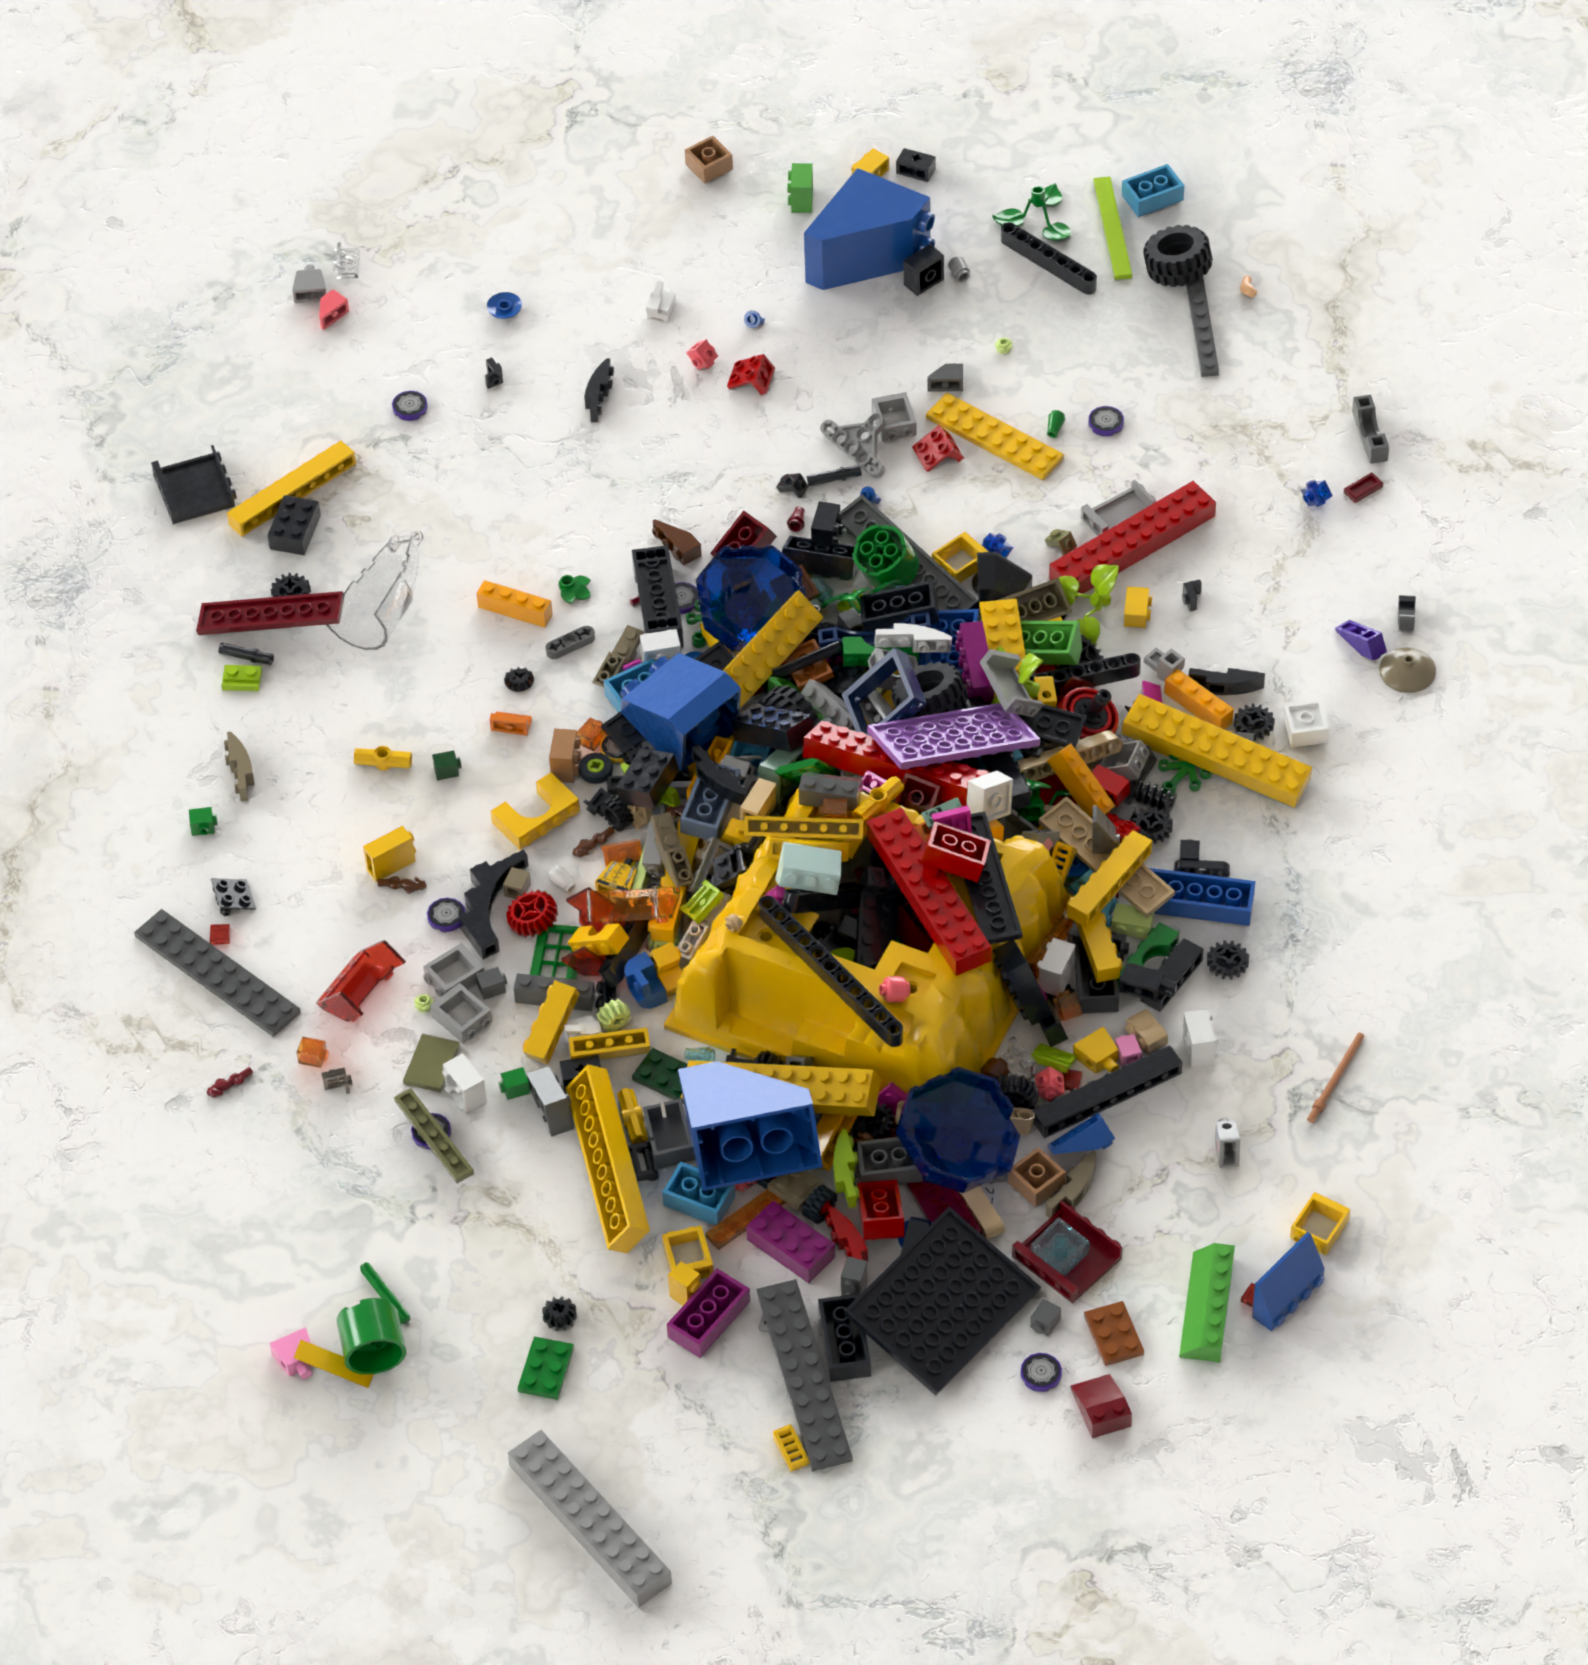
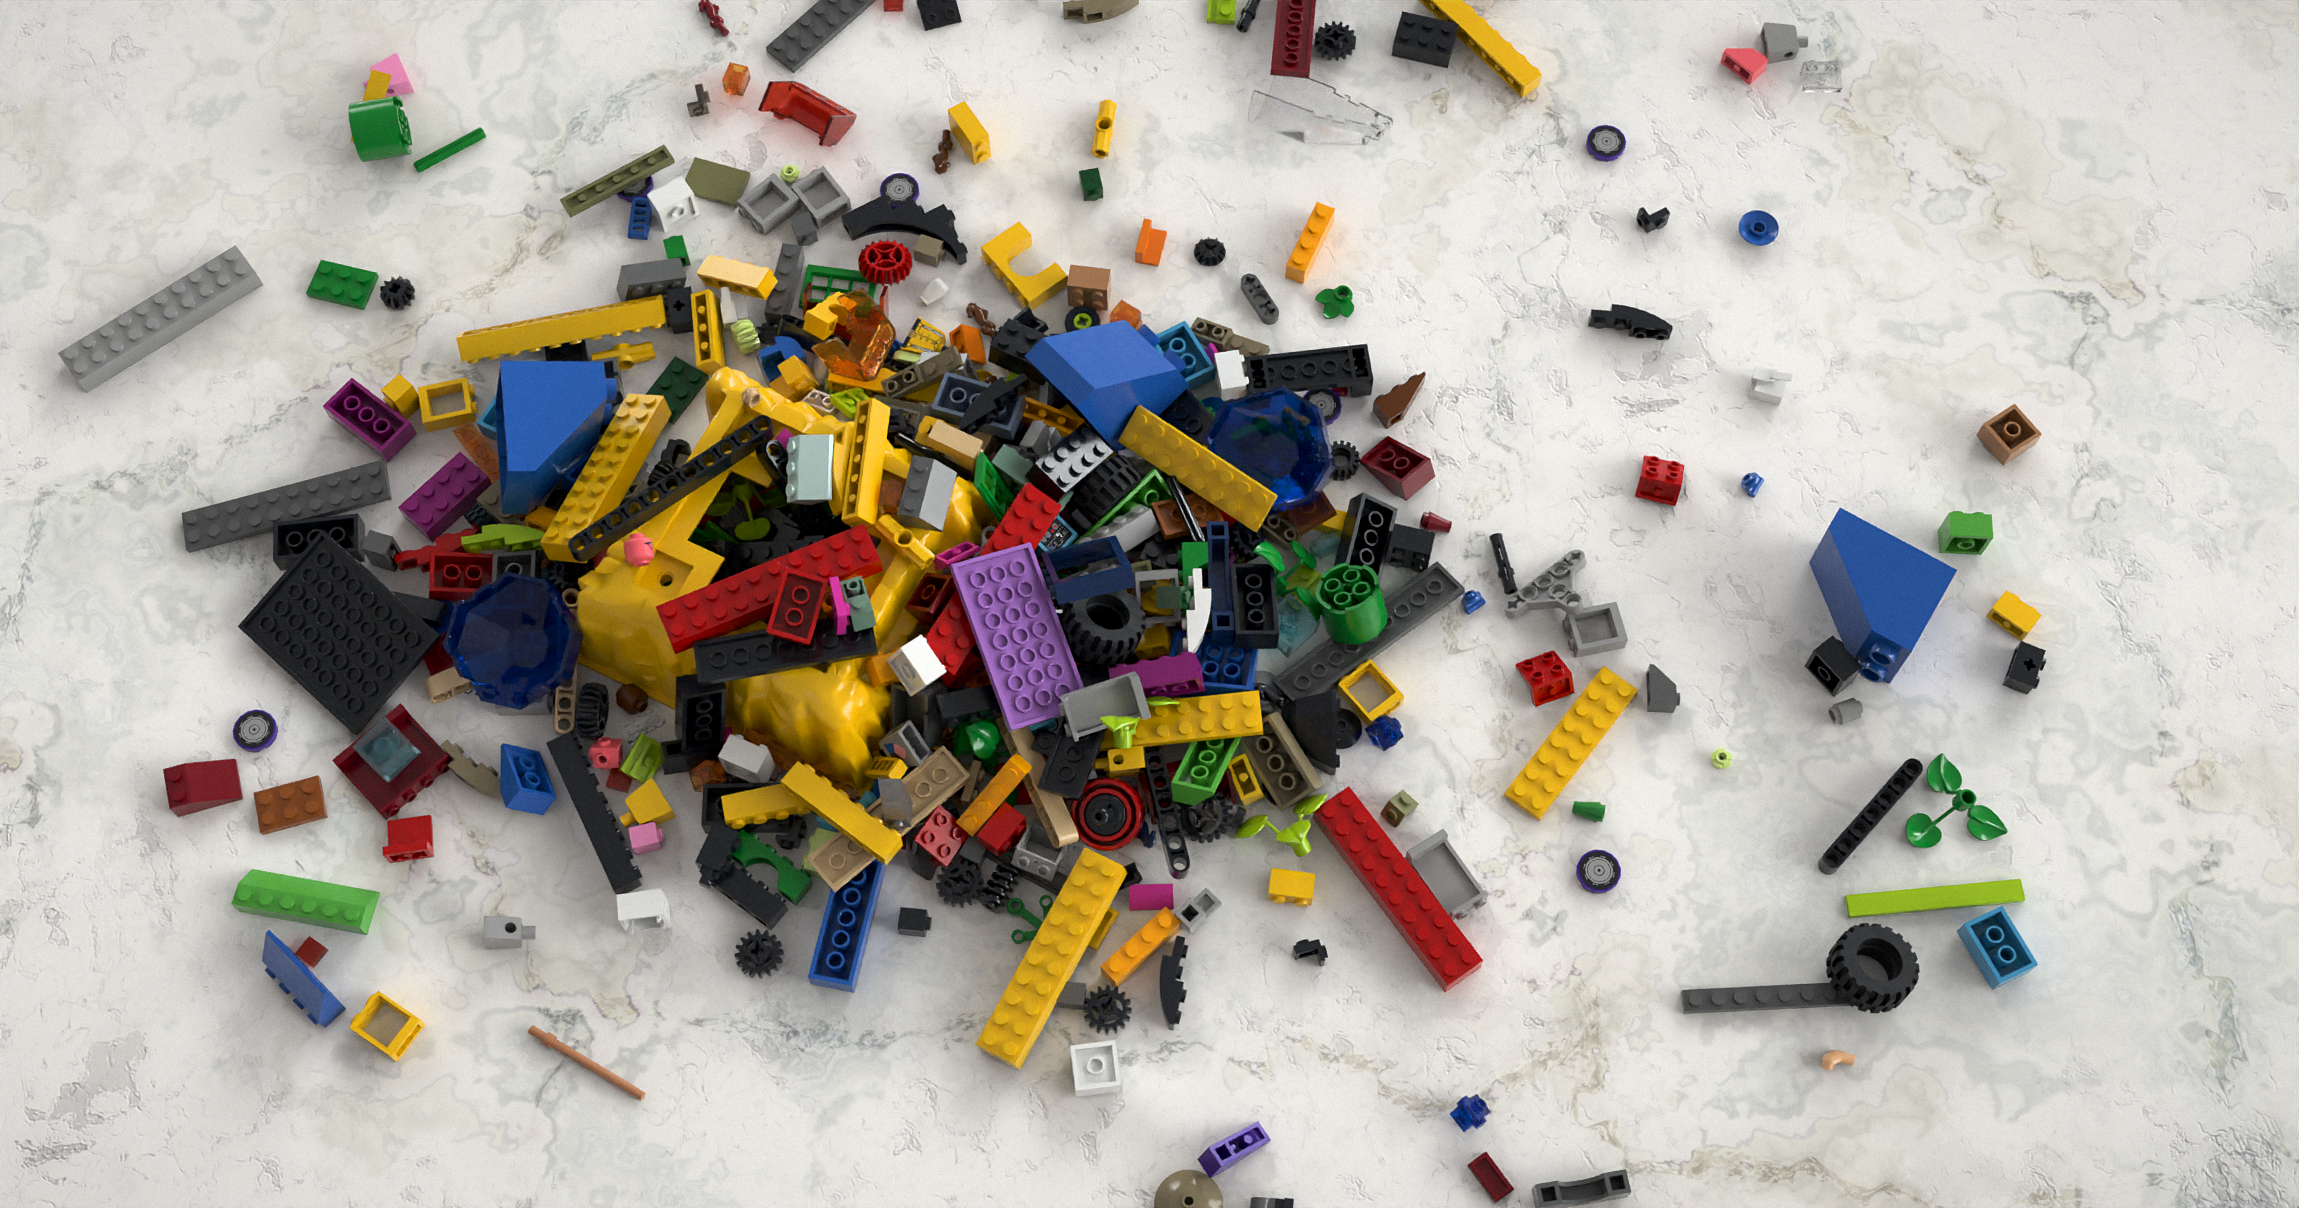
camera: 90 degrees right, 15 degrees up
clear light blue cone [684,1047,715,1061] -> none
coral brick [686,339,718,370] -> none
yellow slope [773,1424,810,1472] -> none
black bracket [776,473,809,498] -> none
medium nougat brick [1008,1147,1066,1208] -> none
dark grey brick [1030,1299,1061,1336] -> none
tan brick [1125,1009,1168,1054] -> none
black beam [1174,859,1230,878] -> none
none -> red bracket [383,815,434,863]
none -> blue slope [627,197,653,240]
none -> dark green brick [1156,586,1191,609]

